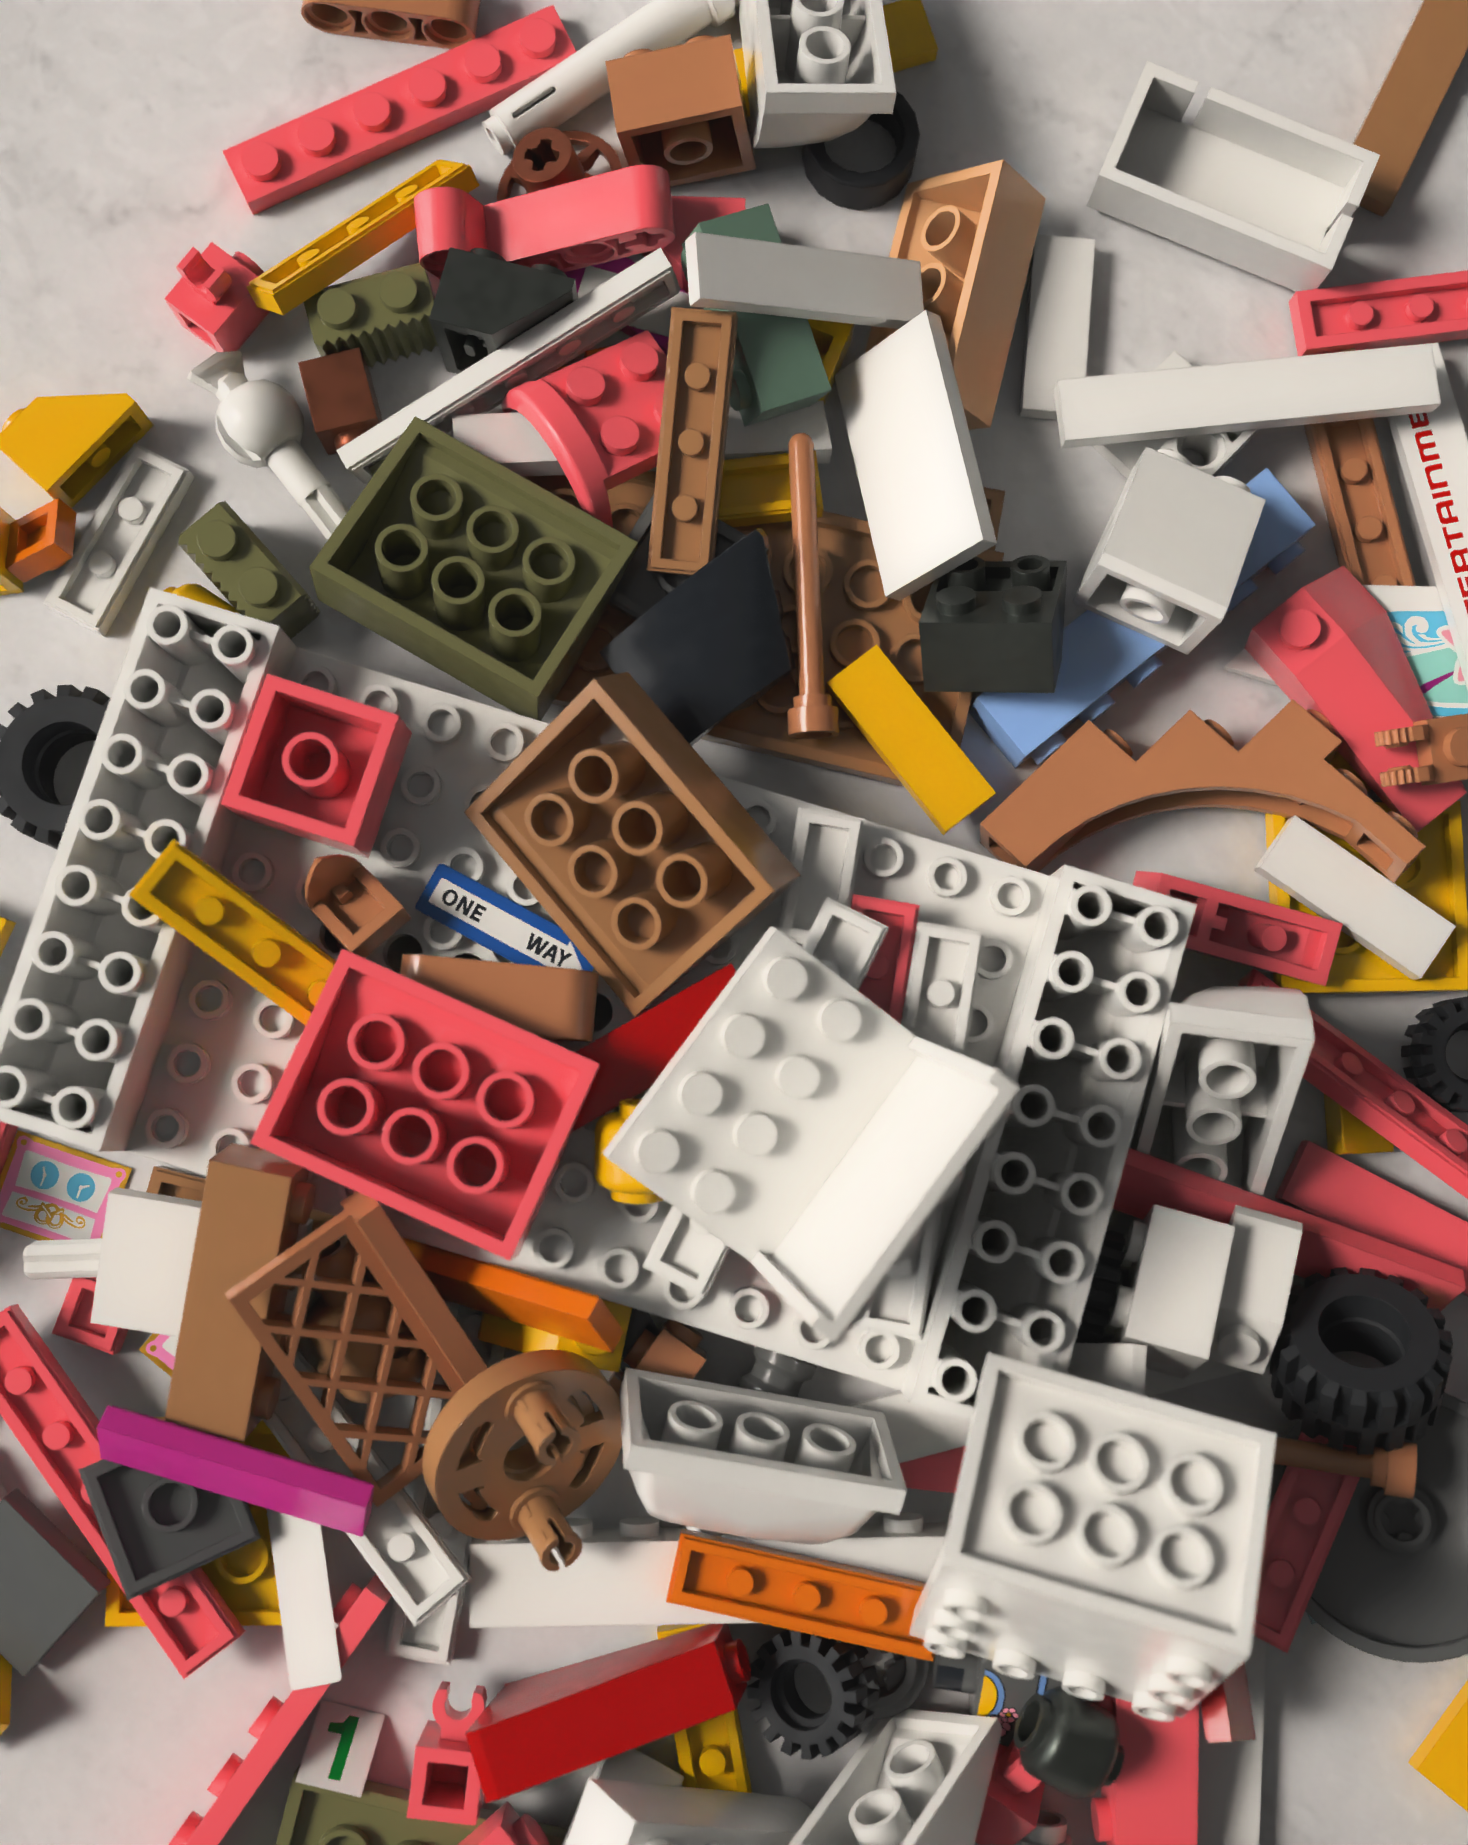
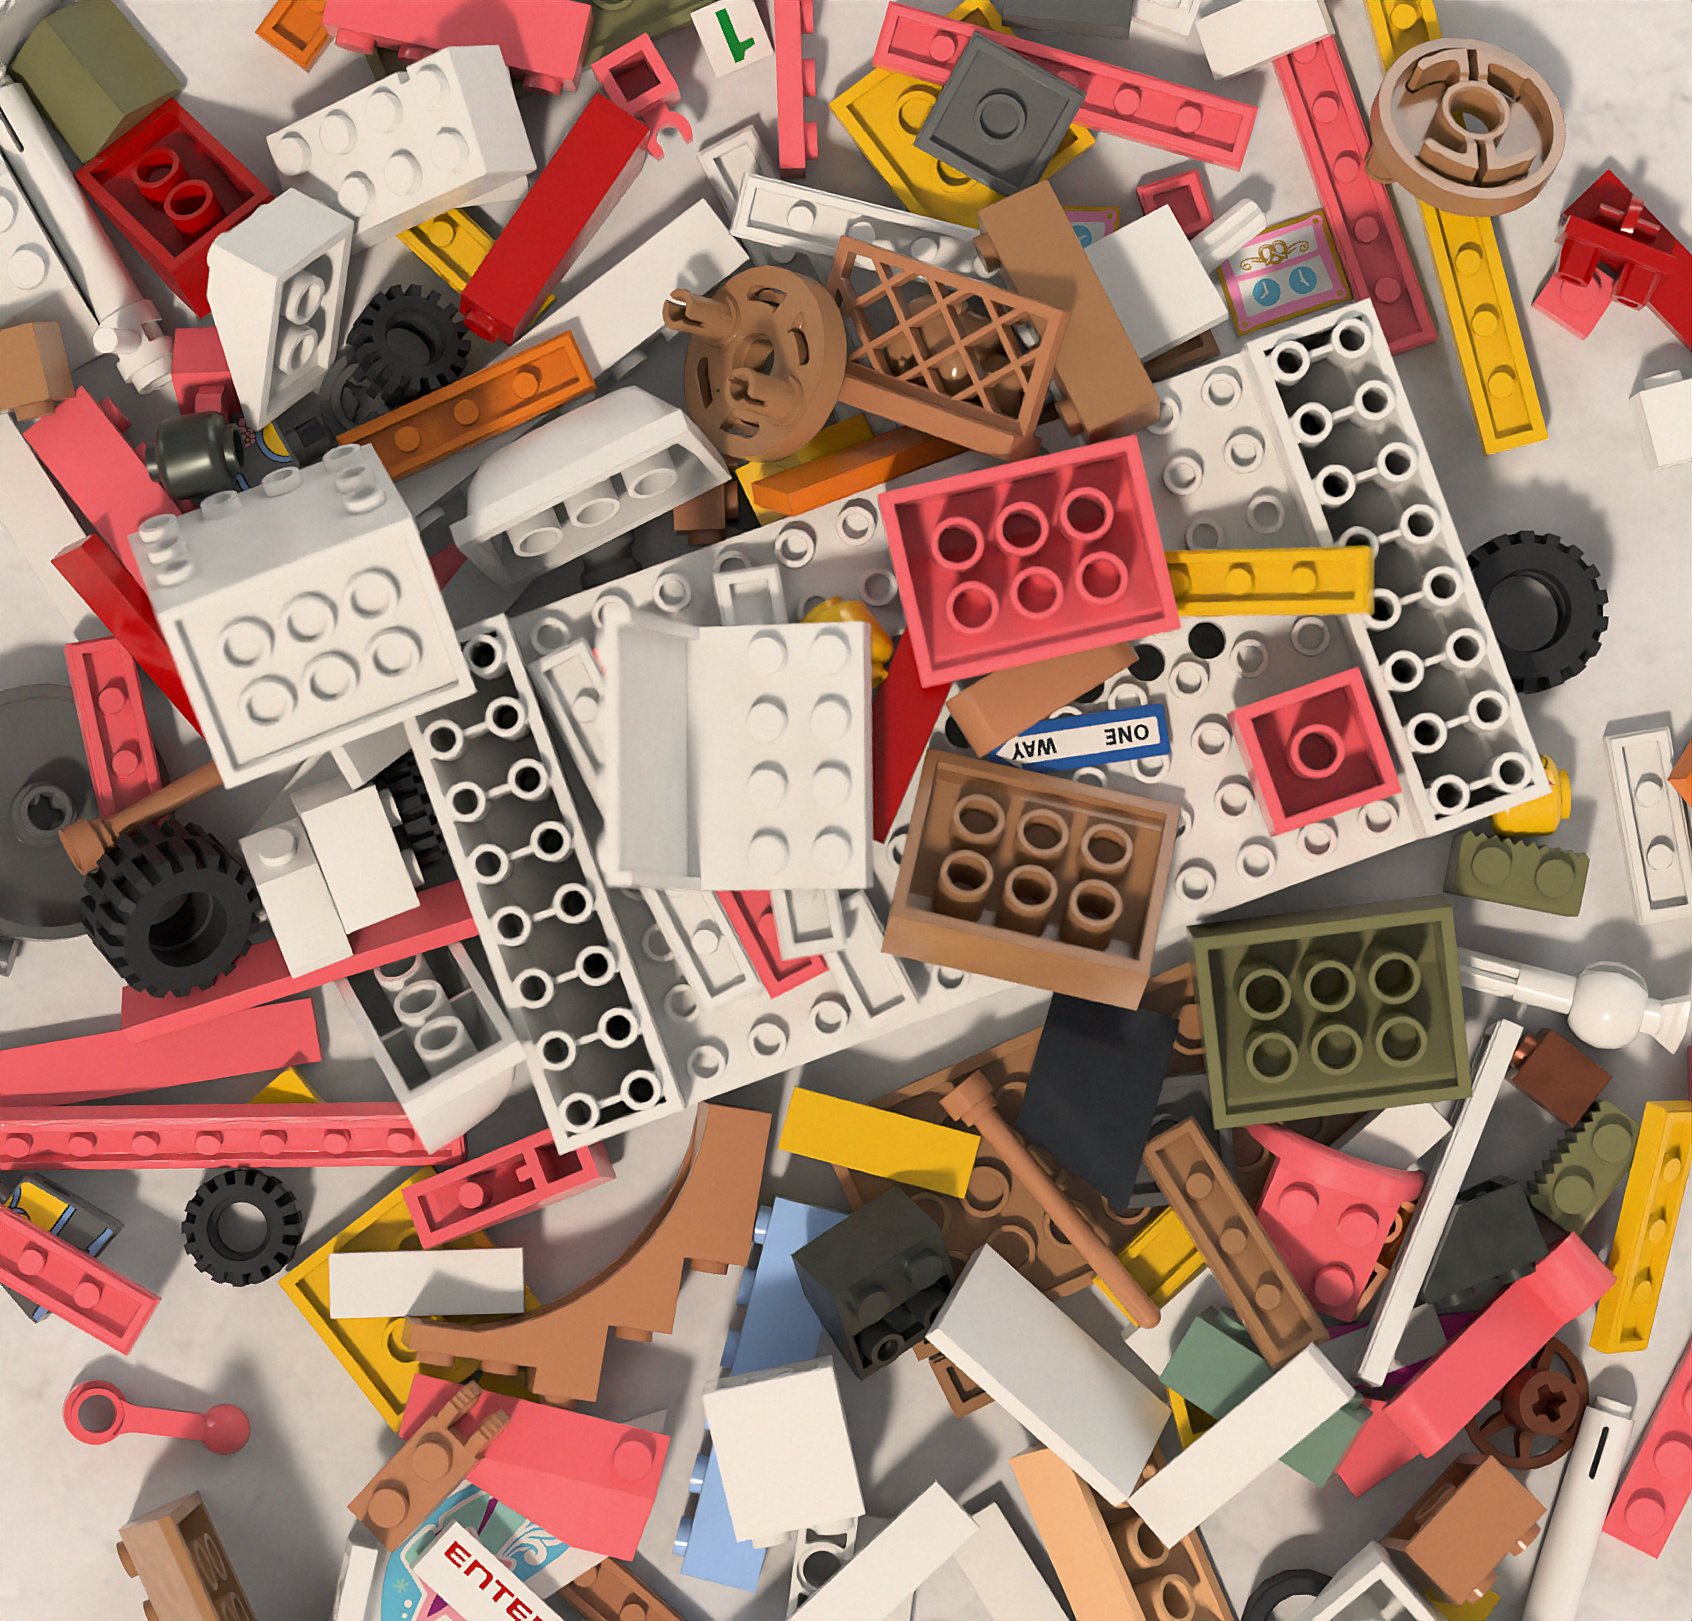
camera: 150 degrees right, 5 degrees up
dark pink tile [97,1405,374,1537] -> none
white sticker [266,1508,342,1690] -> none
nougat plate [304,854,411,958] -> none

